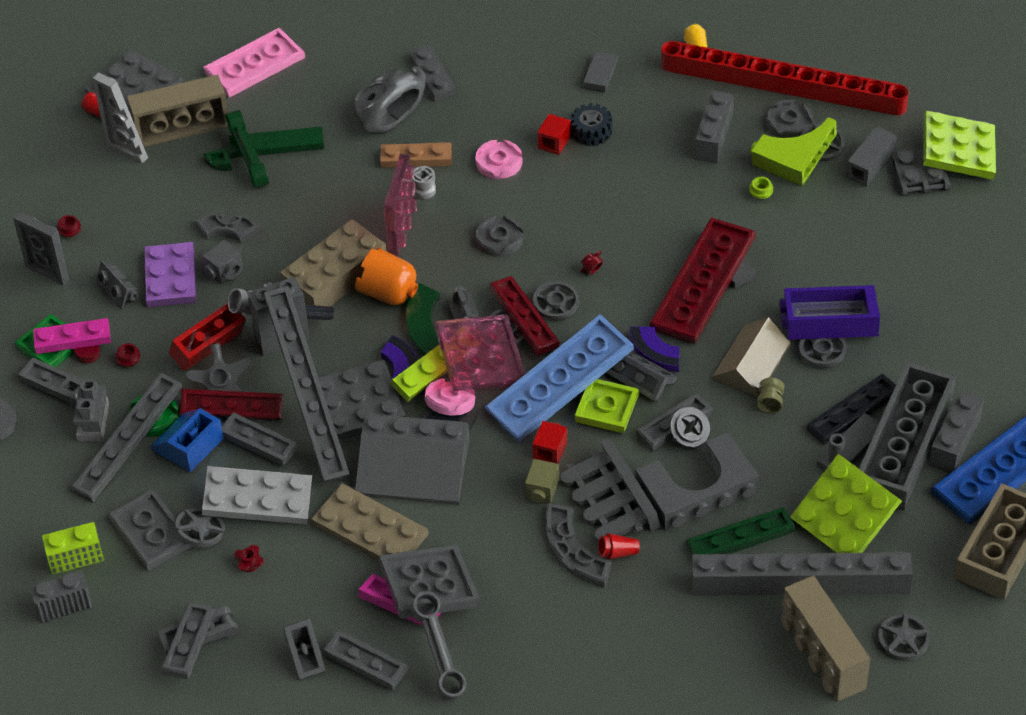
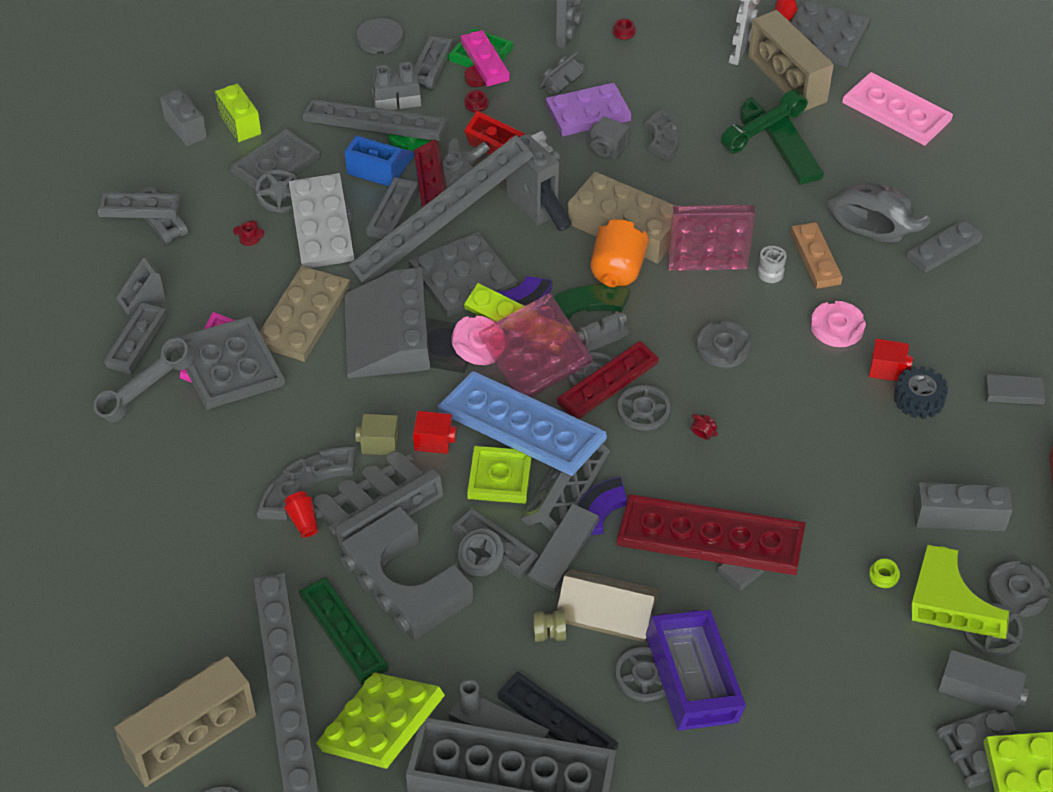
camera: 75 degrees right, 0 degrees up
none -> dark grey tile [528,504,599,593]

